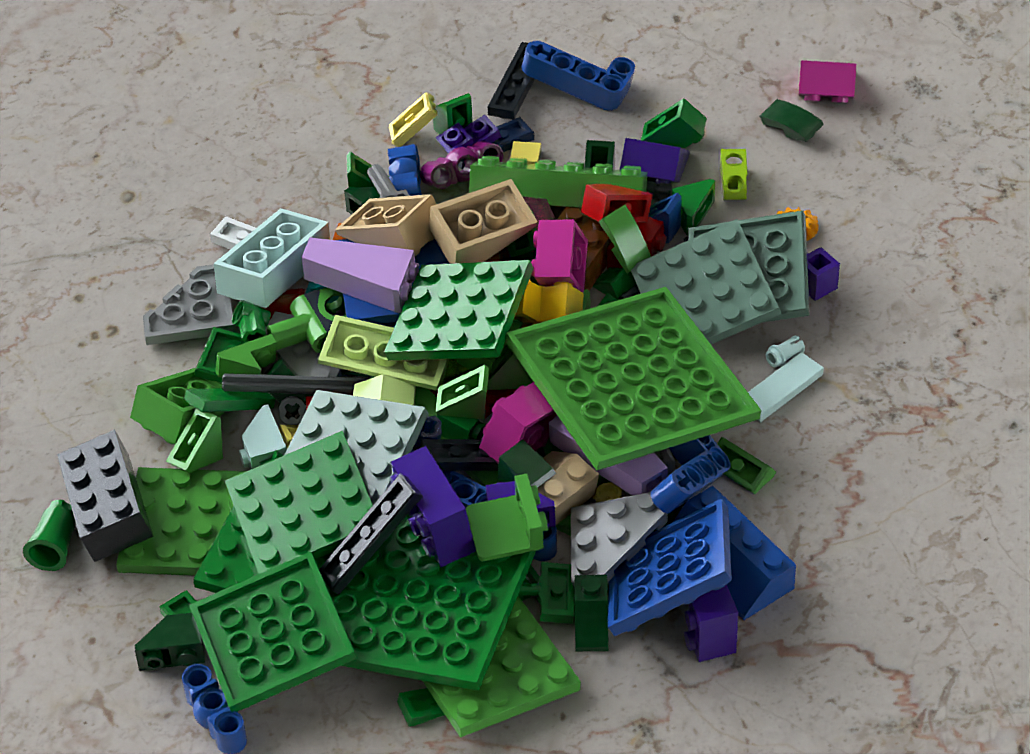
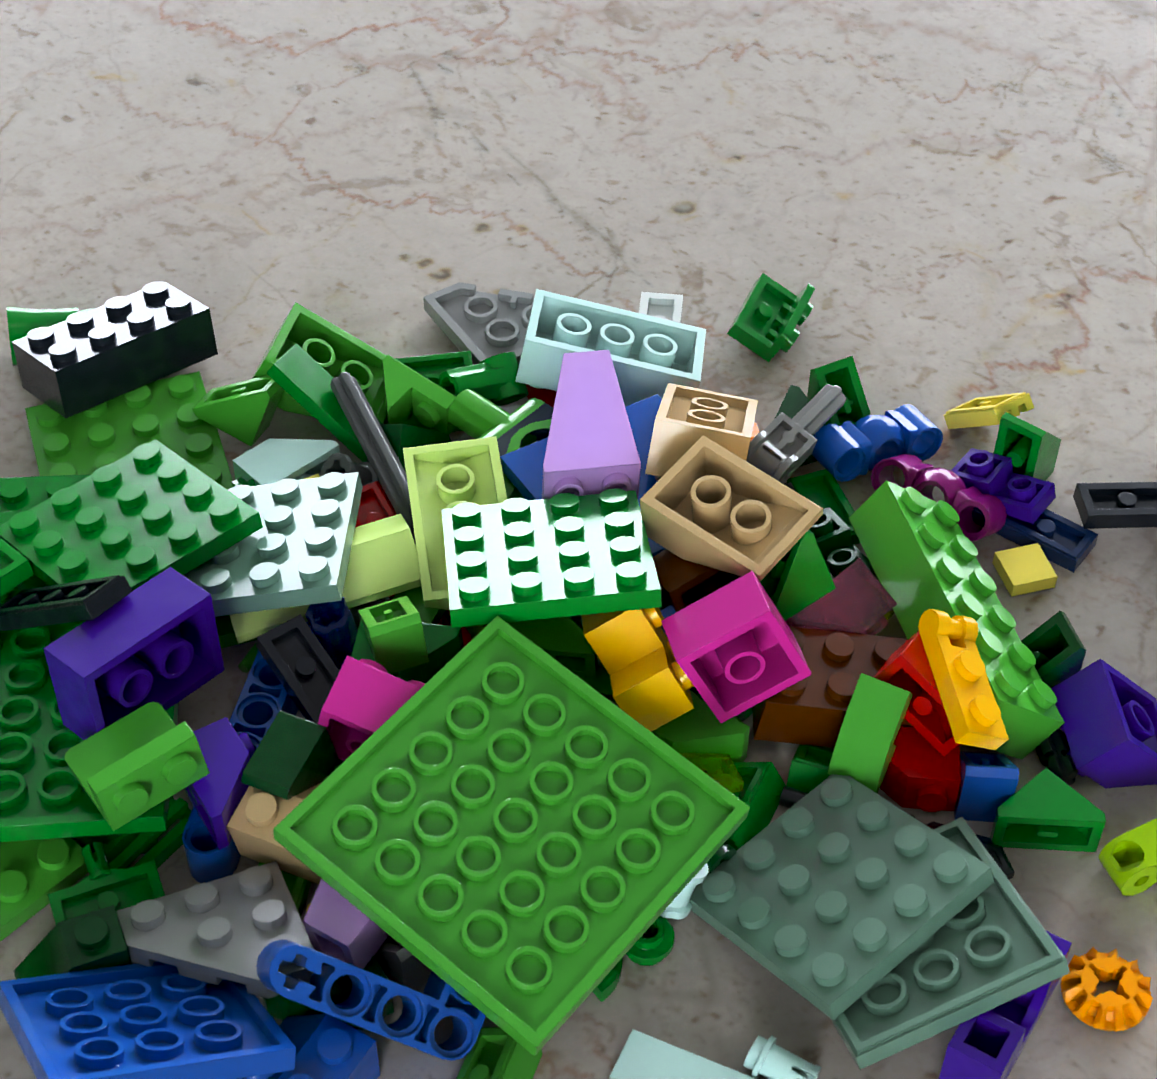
camera: 65 degrees right, 0 degrees up
none -> green bracket [727,273,815,362]
none -> yellow plate [918,609,1009,750]

